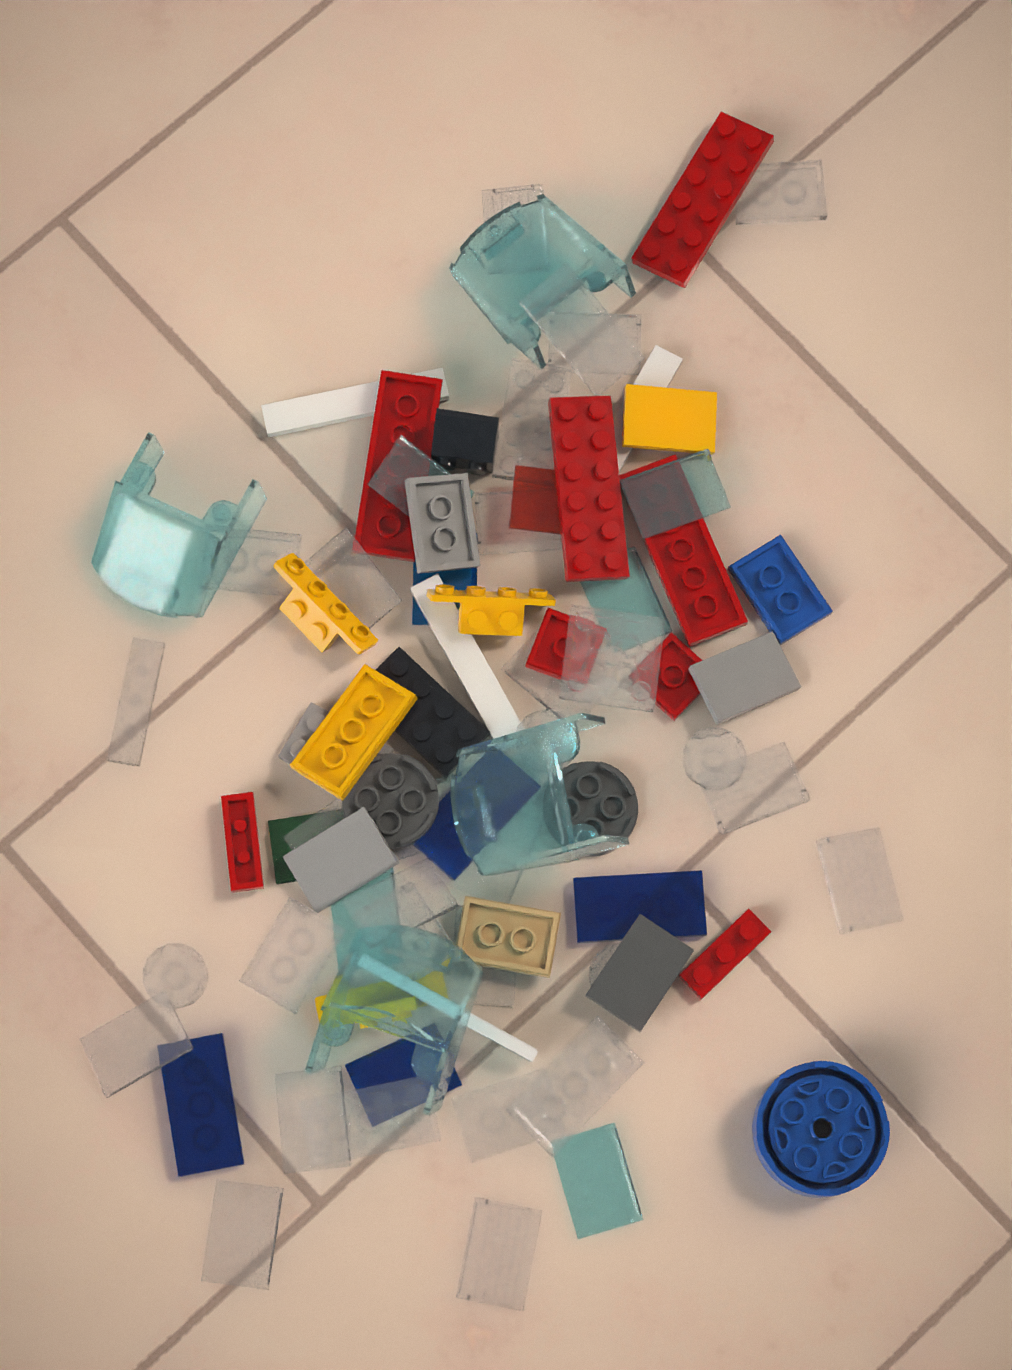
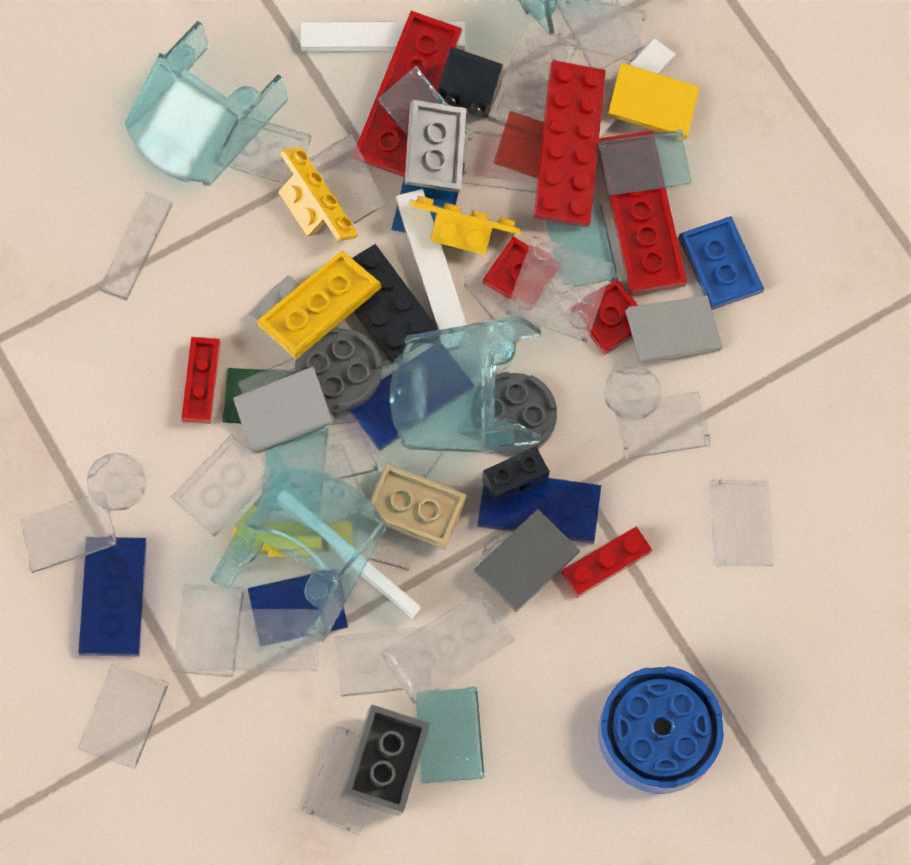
camera: 10 degrees right, 5 degrees down
none -> dark grey brick [340,704,430,816]
none -> black brick [482,446,550,506]

